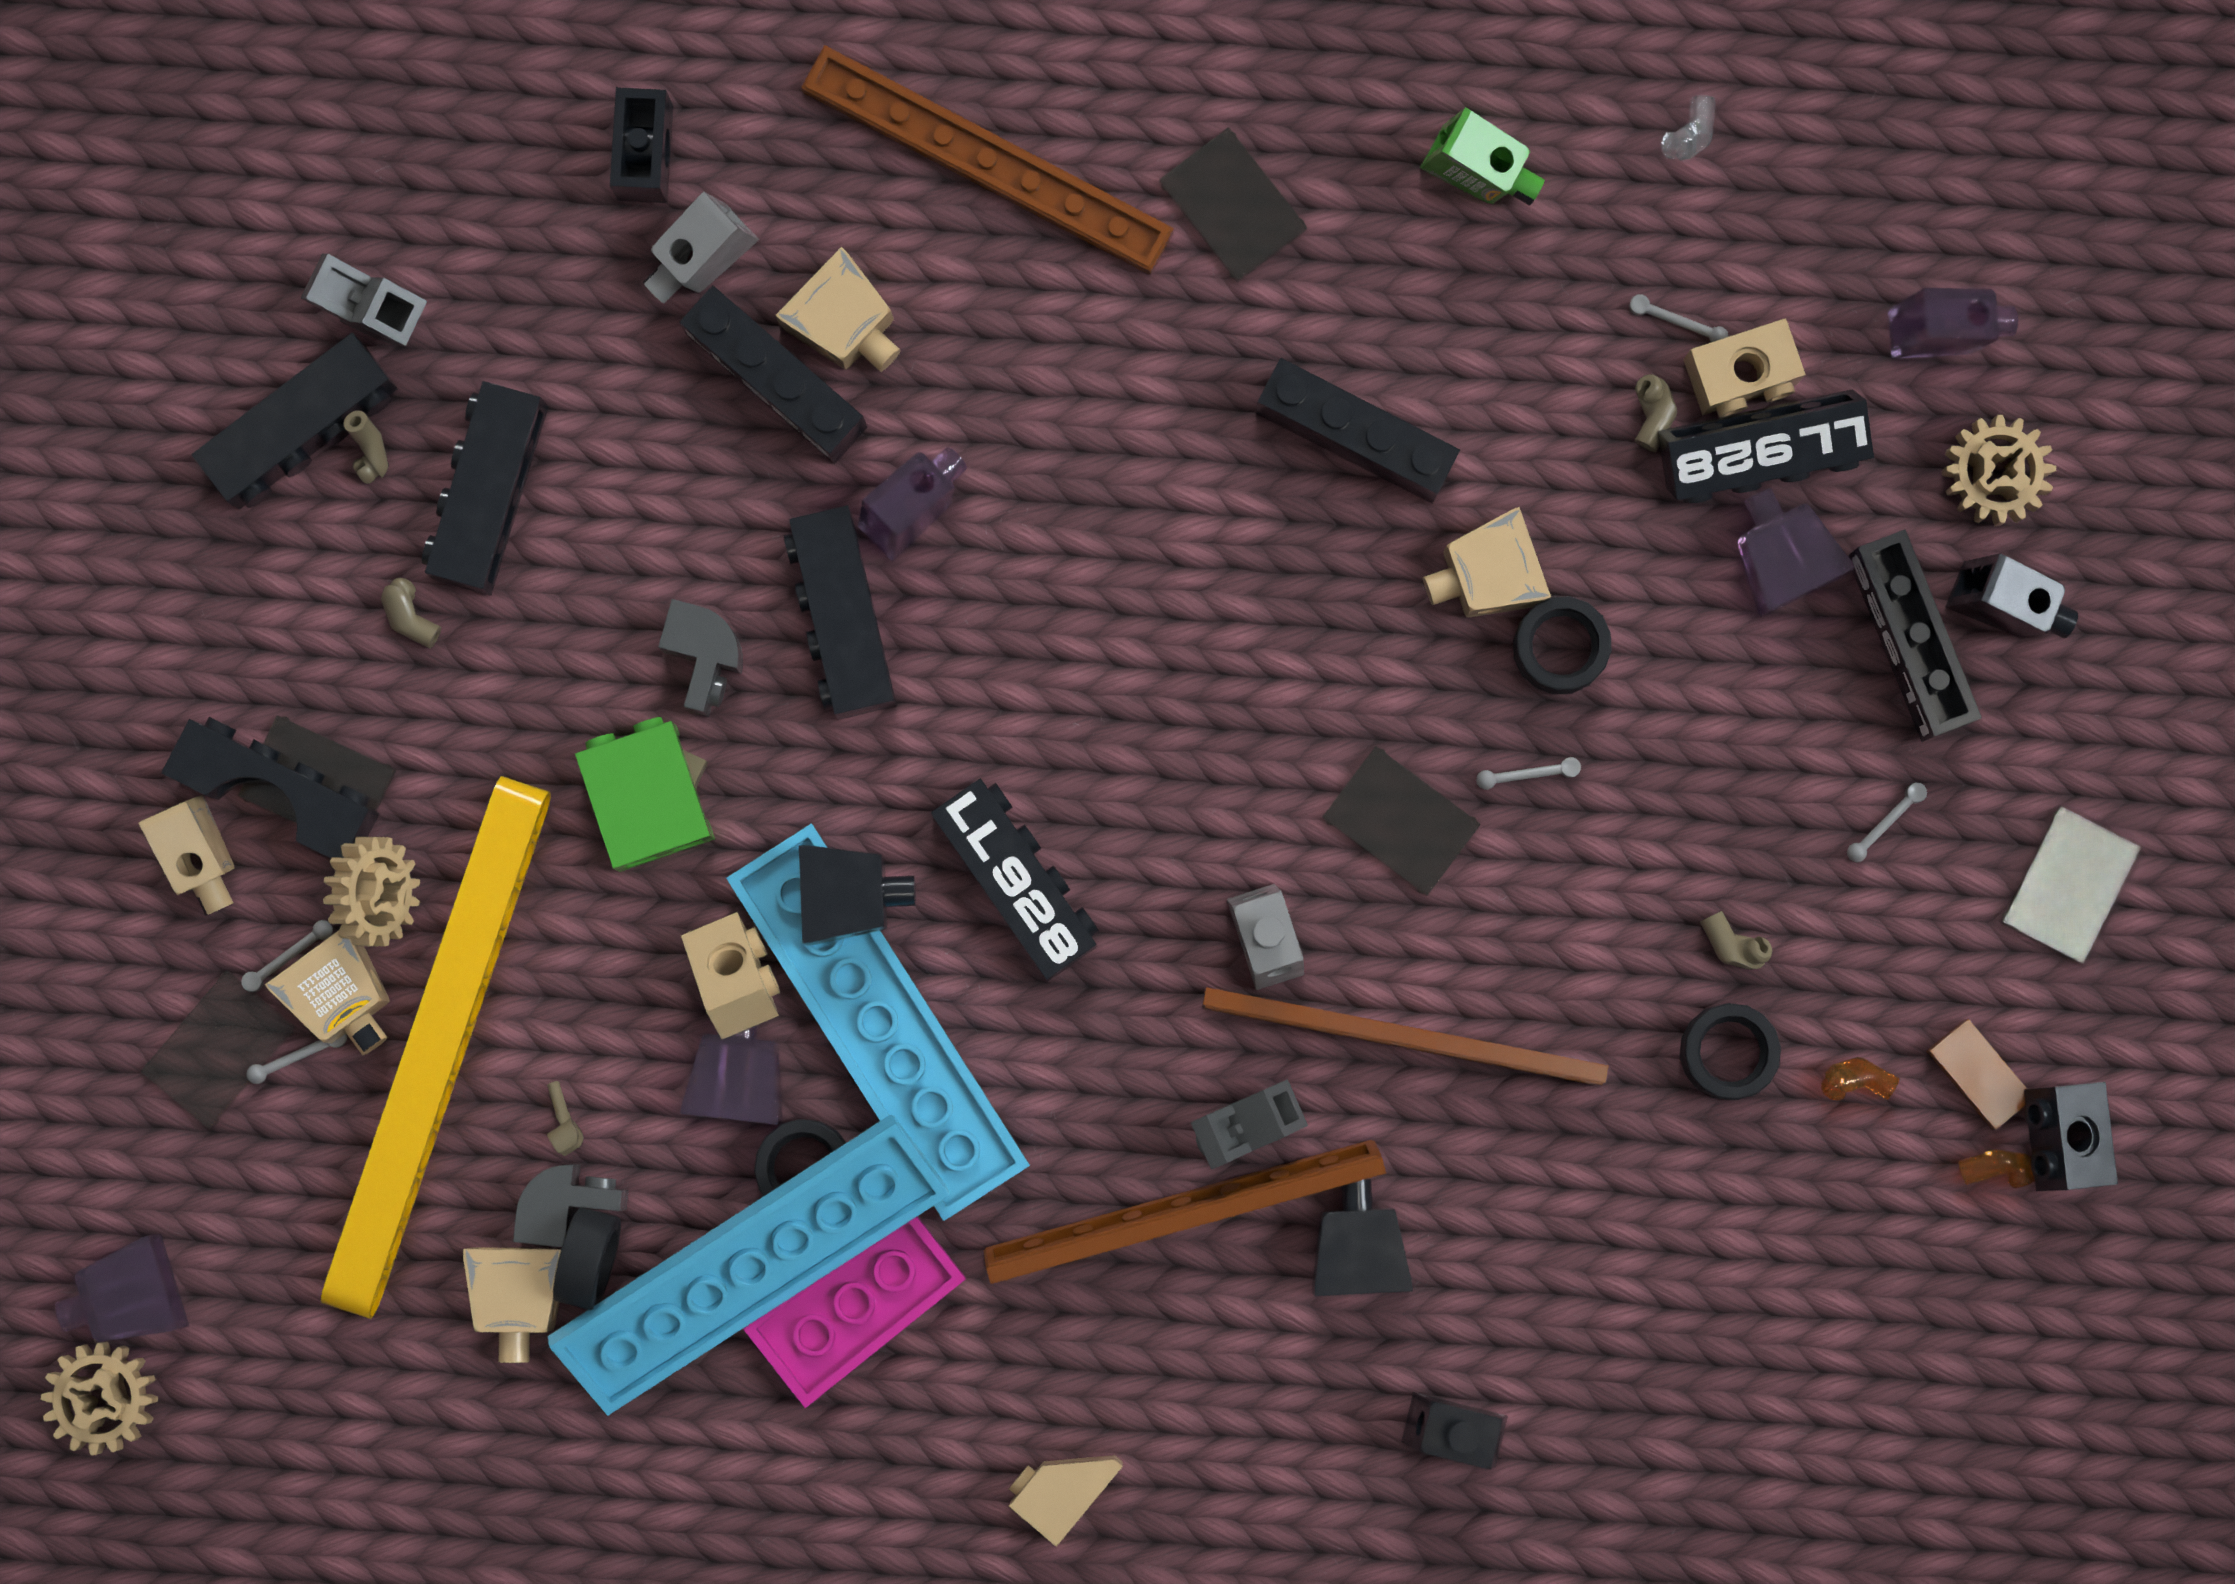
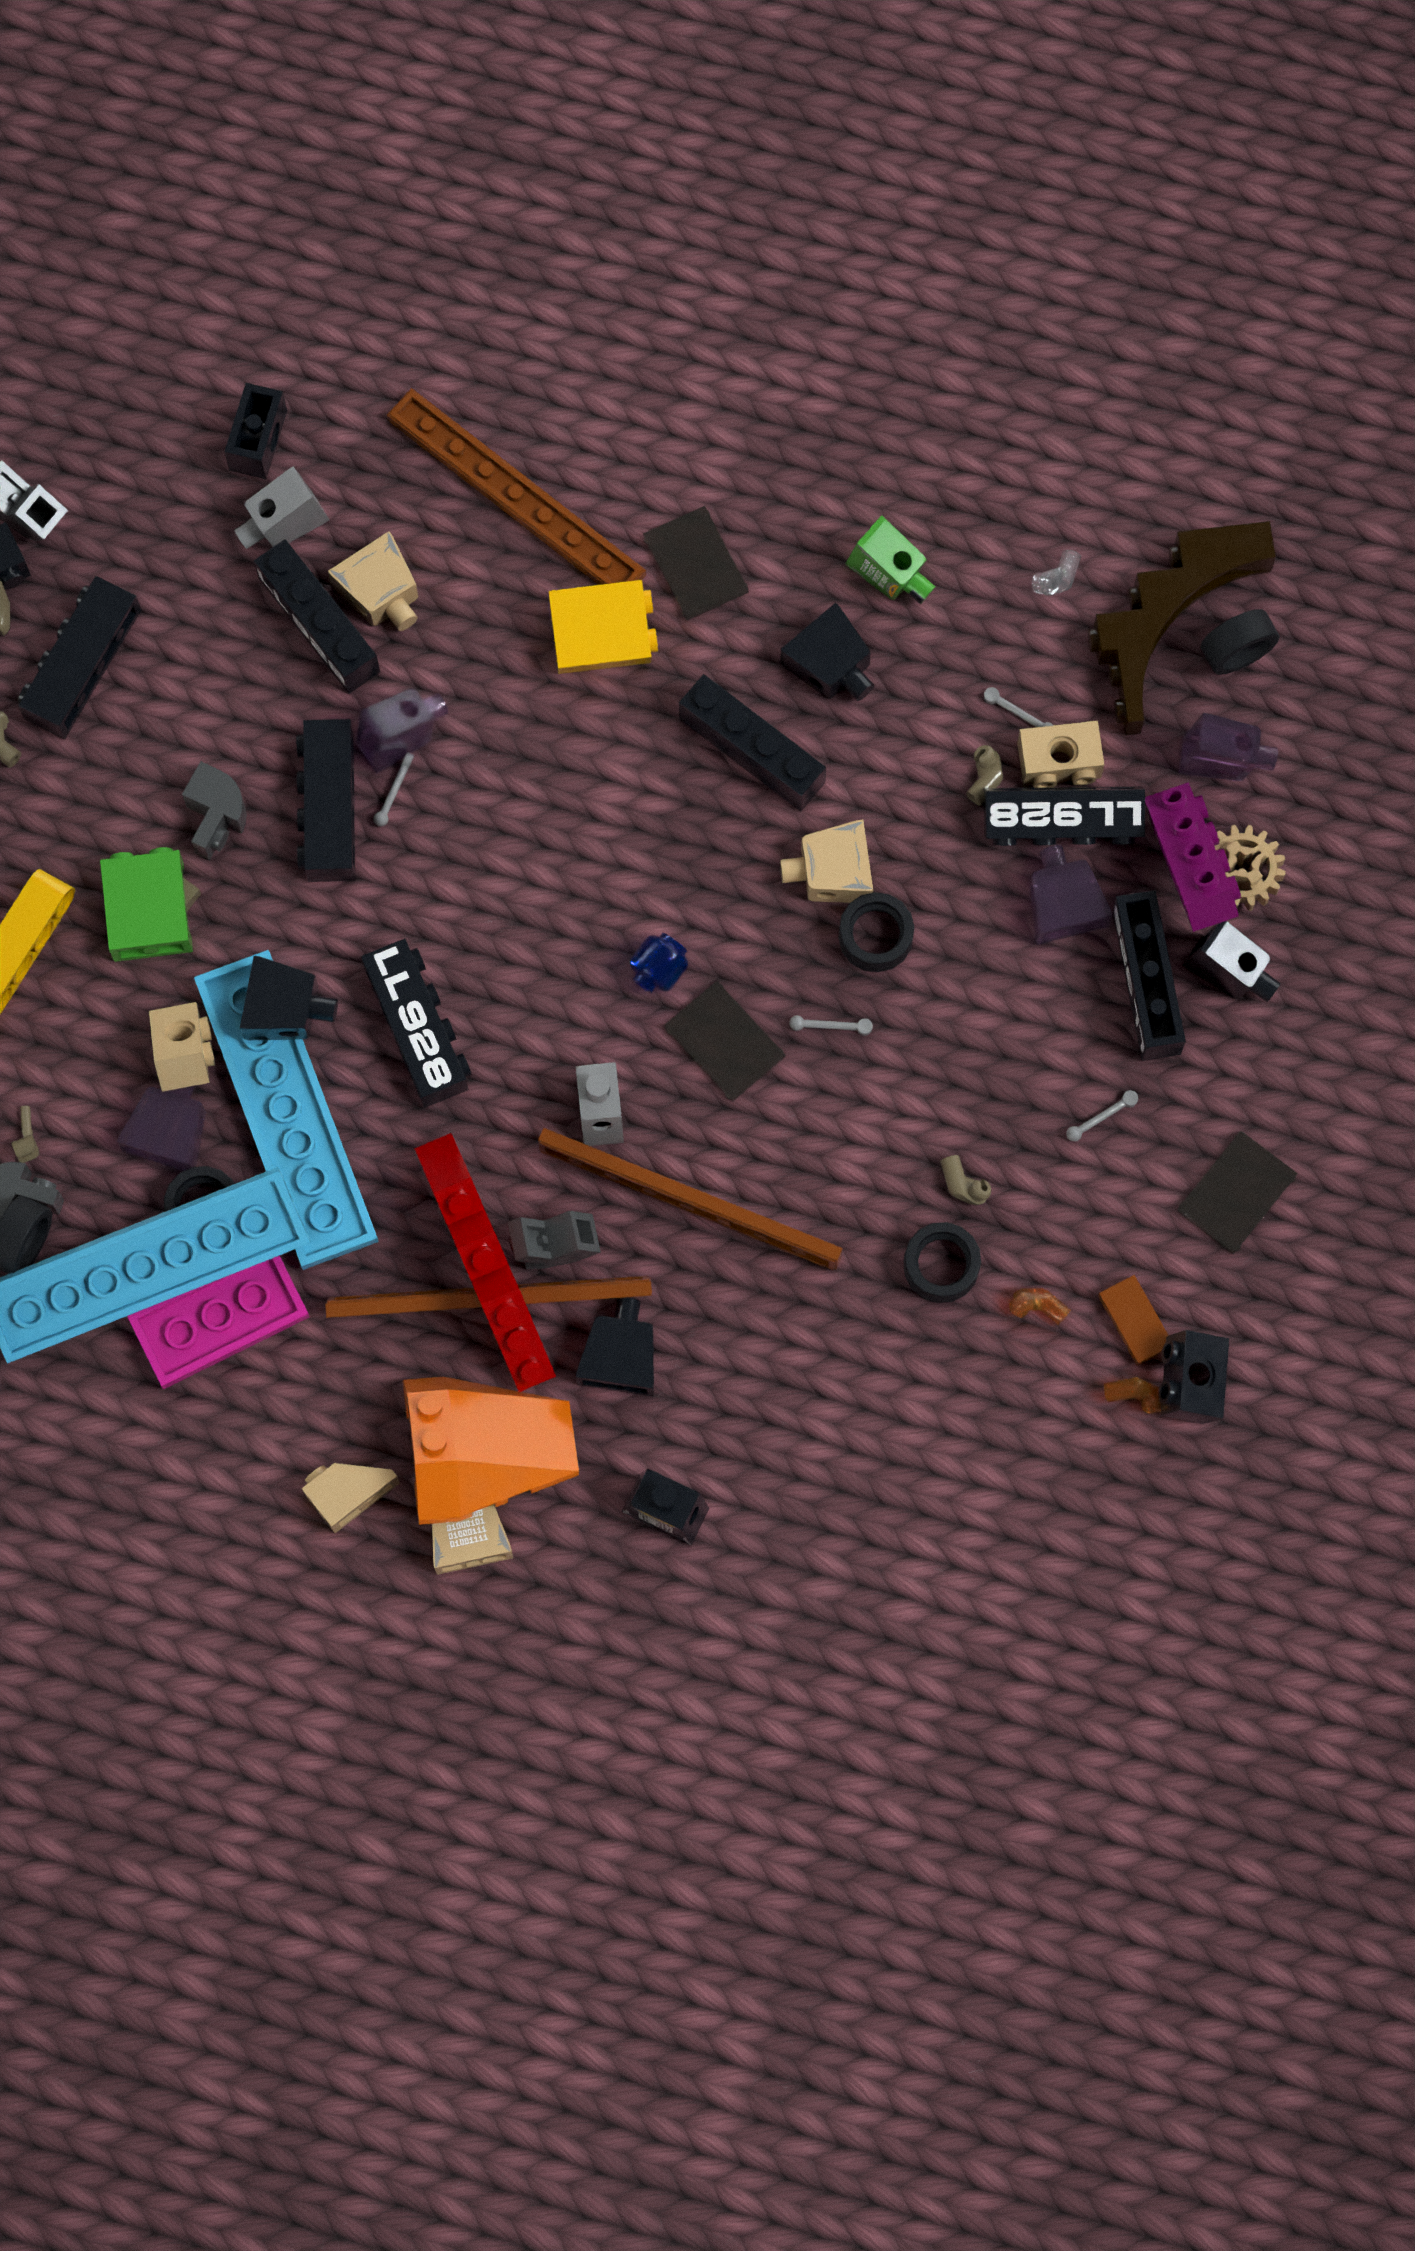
camera: 10 degrees right, 10 degrees down
none -> light grey hinge [373,752,414,827]
none -> orange wedge [403,1377,579,1525]
none -> red arch [414,1133,556,1392]
none -> tan torso [432,1504,513,1575]
none -> yellow brick [549,580,658,674]
none -> clear blue head [630,932,688,993]
none -> black torso [780,603,874,701]
none -> dark brown arch [1088,521,1276,736]
none -> magenta brick [1145,782,1242,932]
none -> black tyre [1200,609,1280,675]

